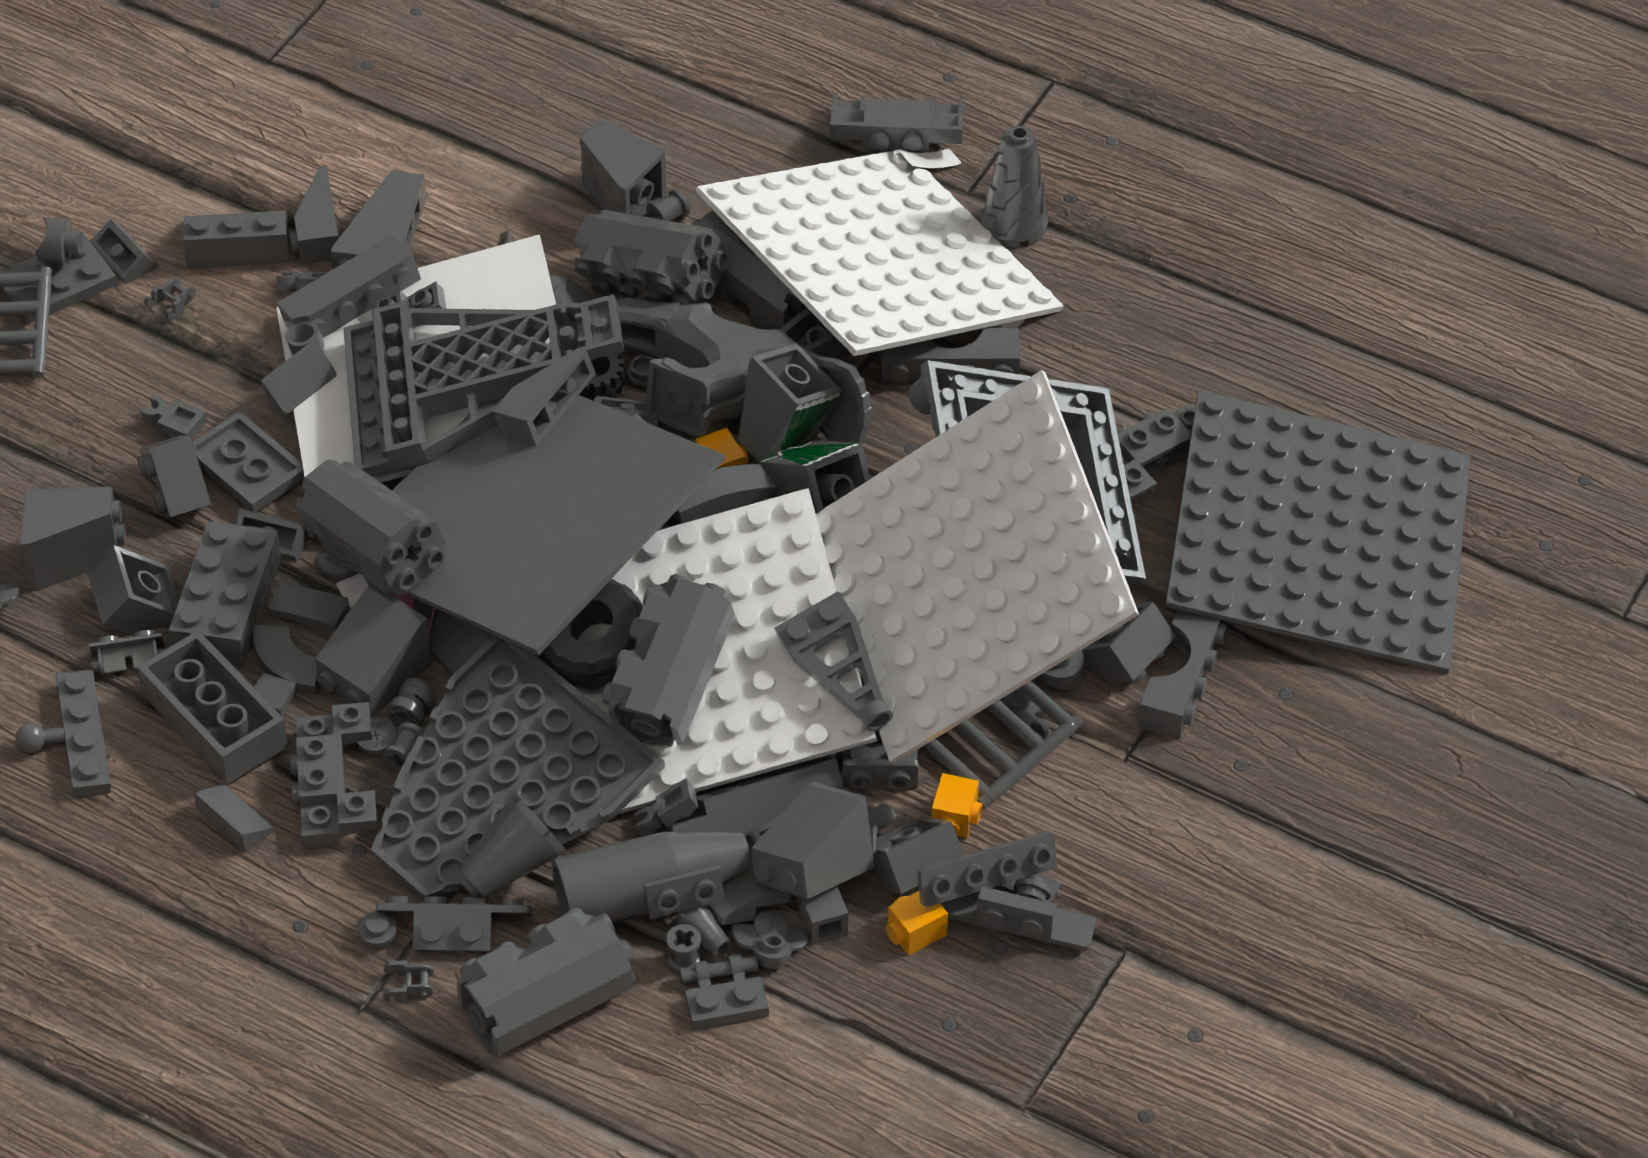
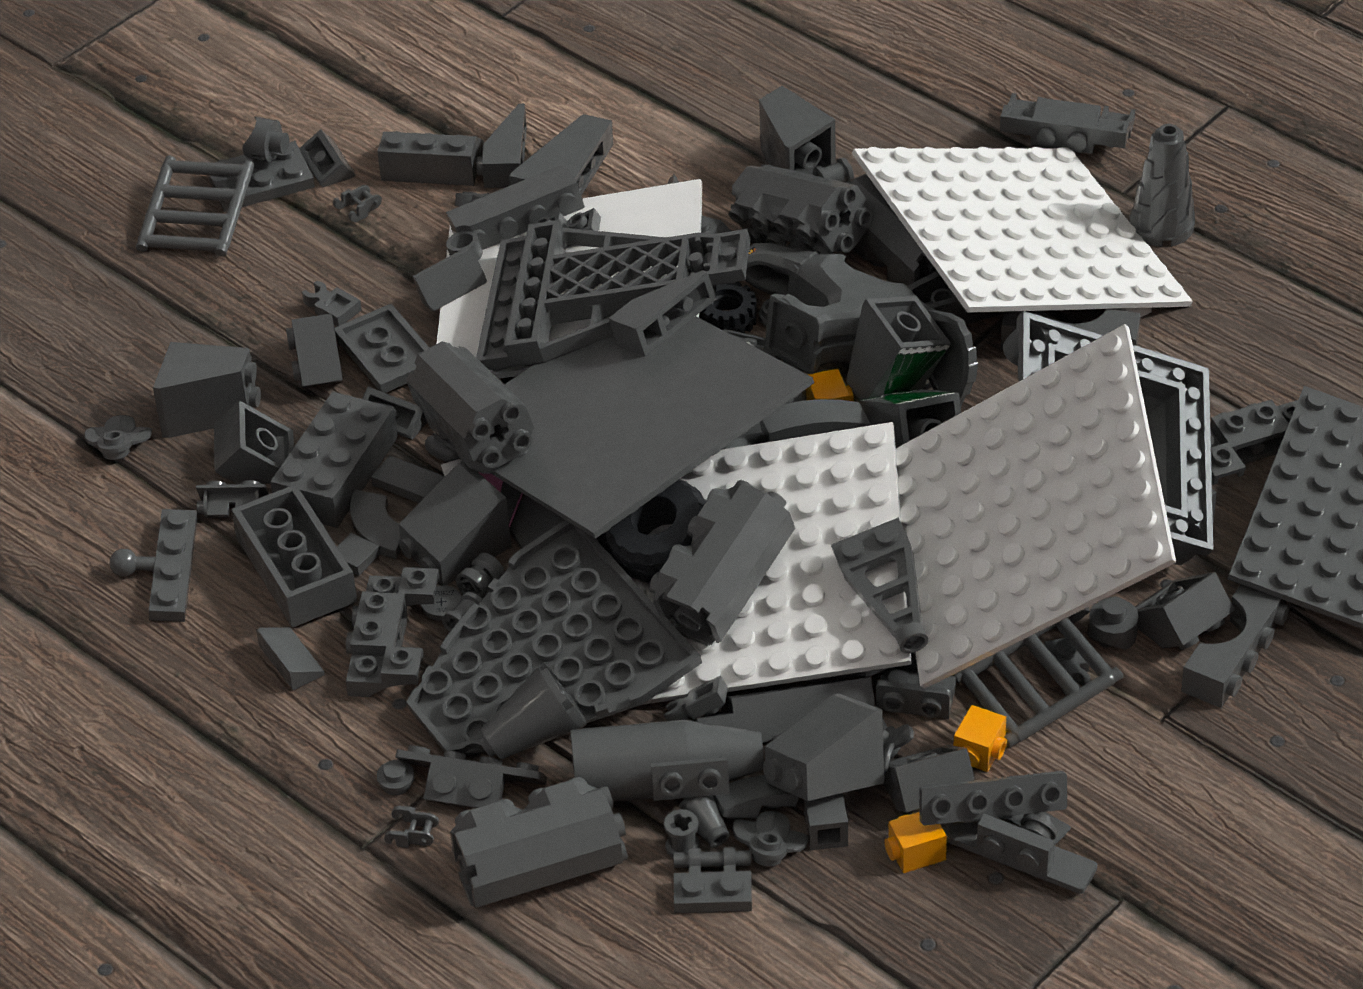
camera: 15 degrees right, 5 degrees down
white sticker [899,149,961,168] -> none

